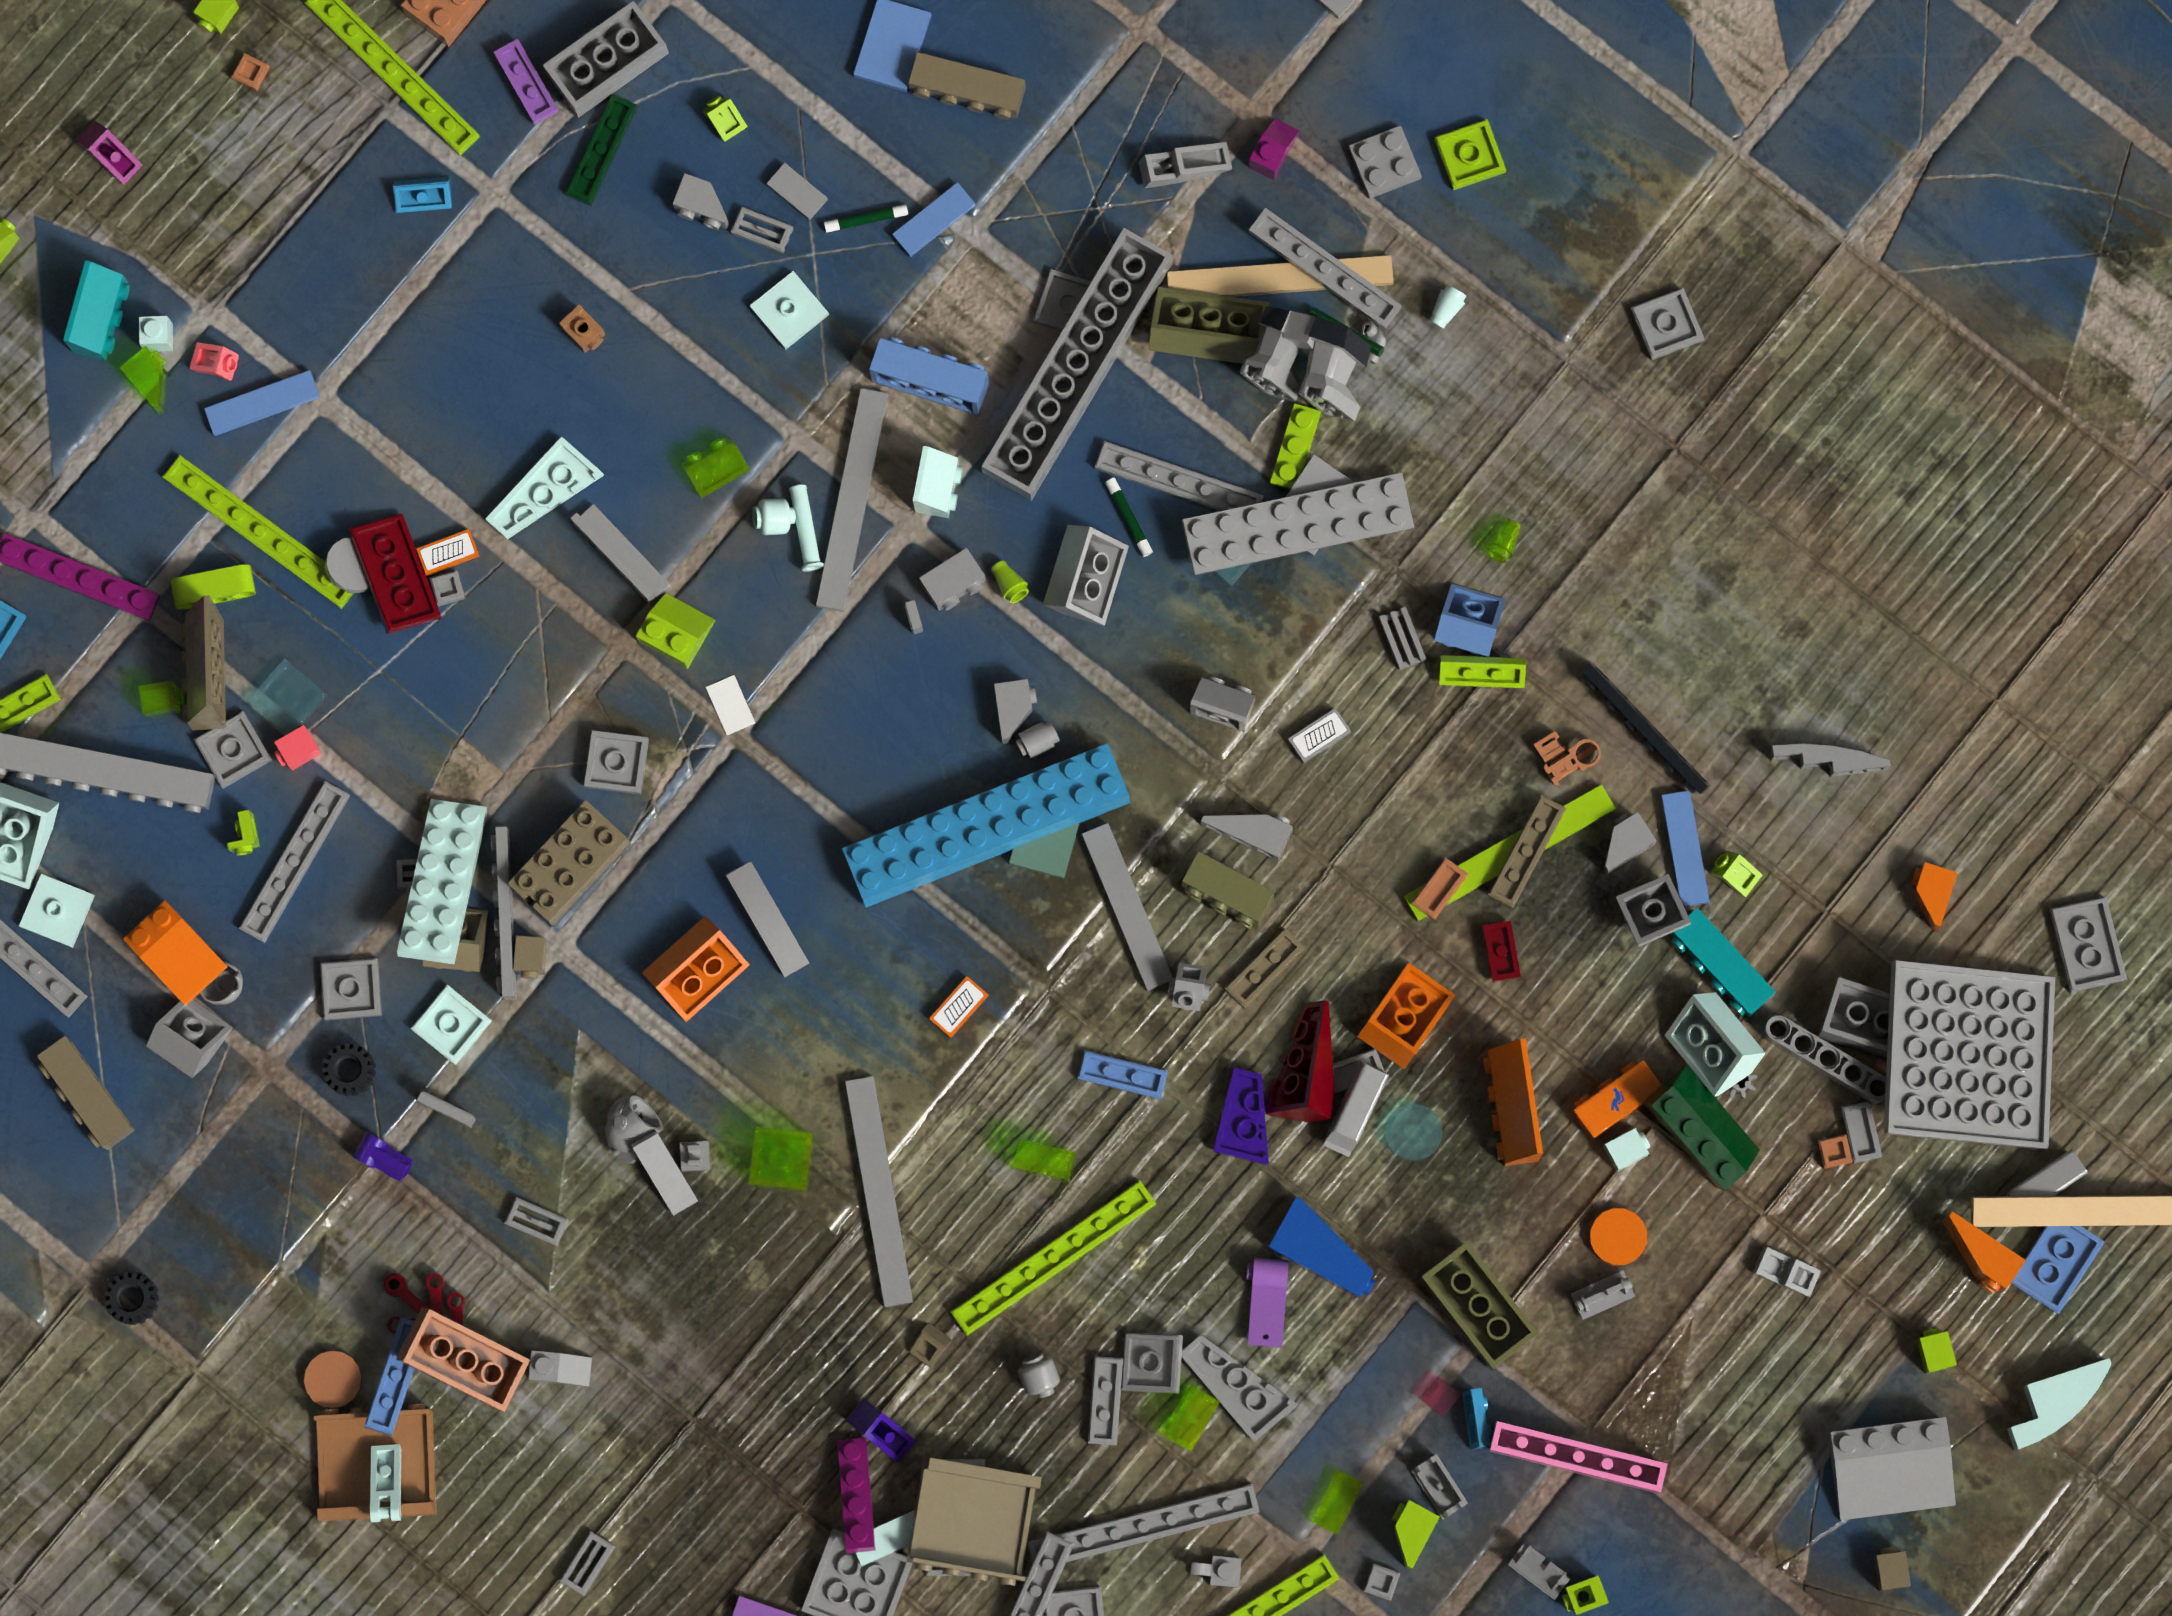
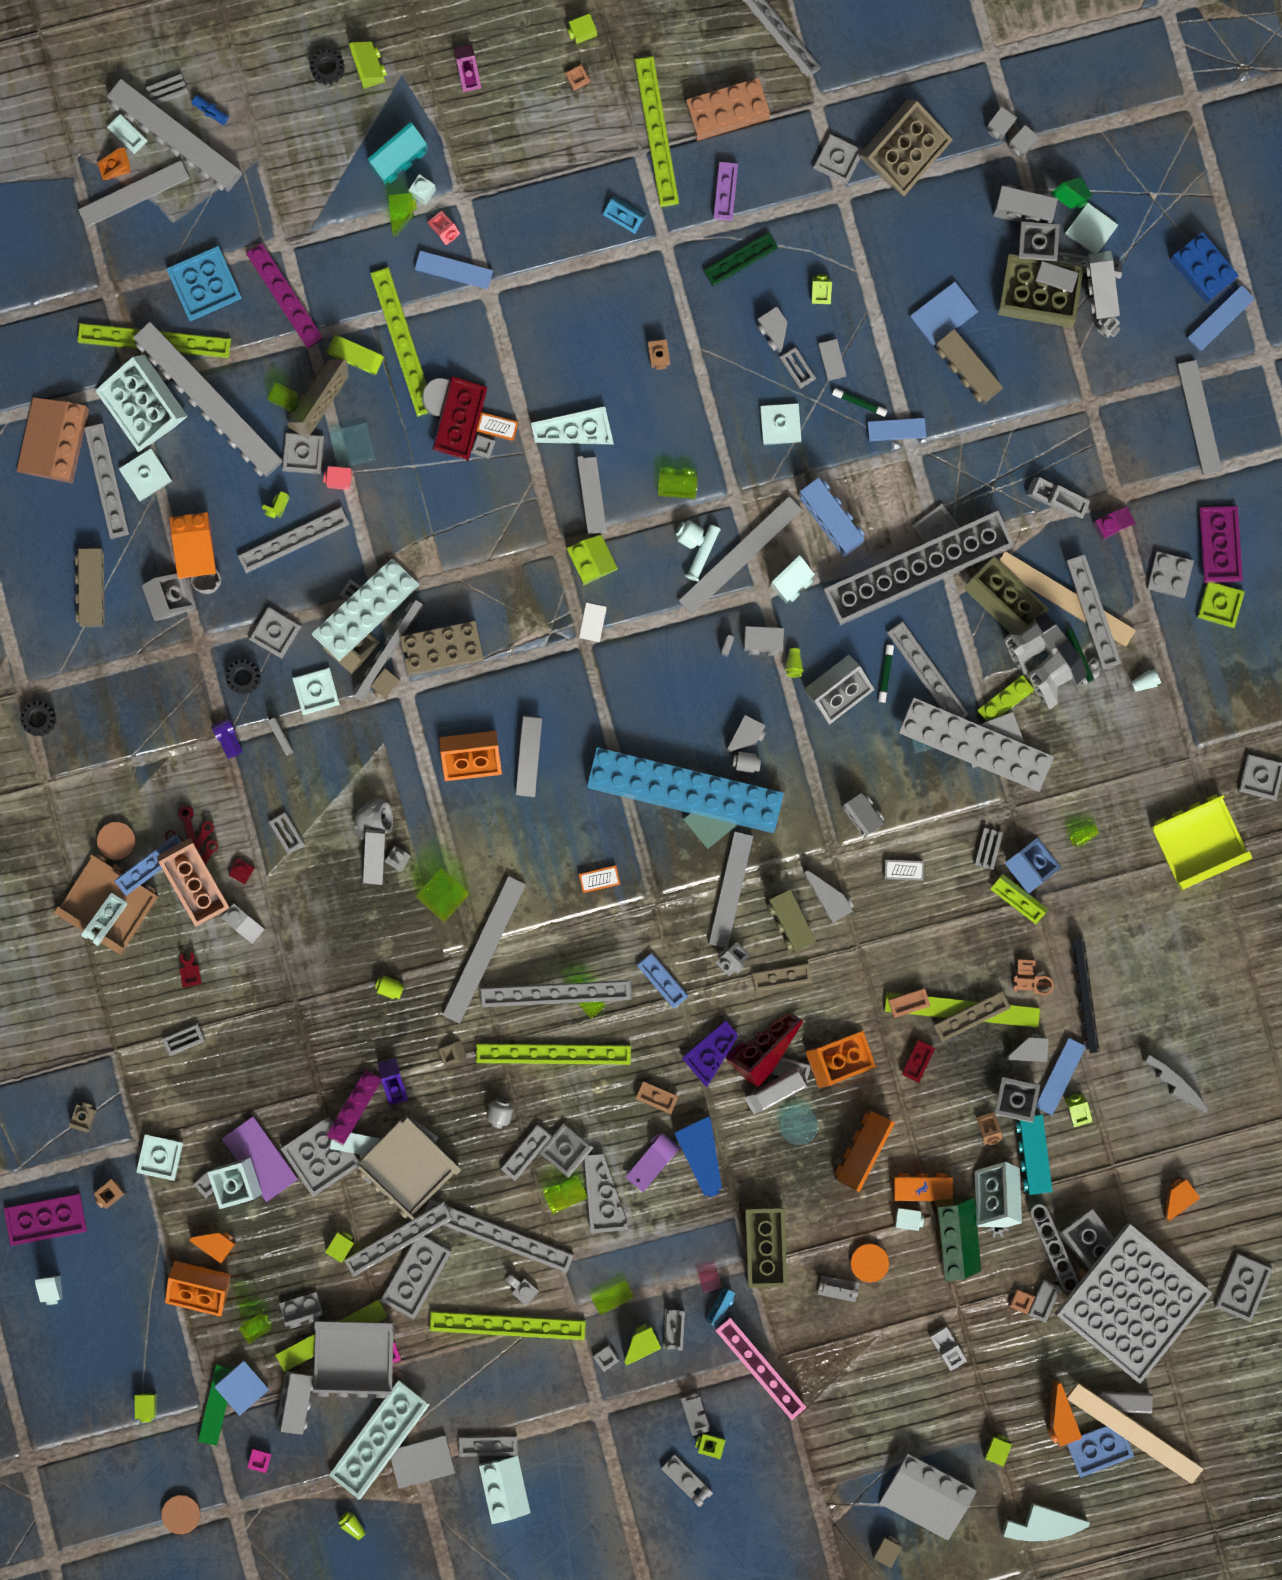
camera: 25 degrees right, 5 degrees up
light grey brick [543,1,669,118] -> none
light grey plate [584,730,649,795] -> none
none -> dark red plate [179,952,202,988]
none -> dark red plate [229,859,255,885]
none -> lime brick [375,975,404,999]
none -> light grey tile [480,980,632,1007]
none -> medium nougat plate [636,1081,678,1114]
none -> medium nougat bracket [976,1112,1002,1145]
none -> neon yellow panel [1151,794,1252,890]
none -> magenta tile [1199,506,1243,583]

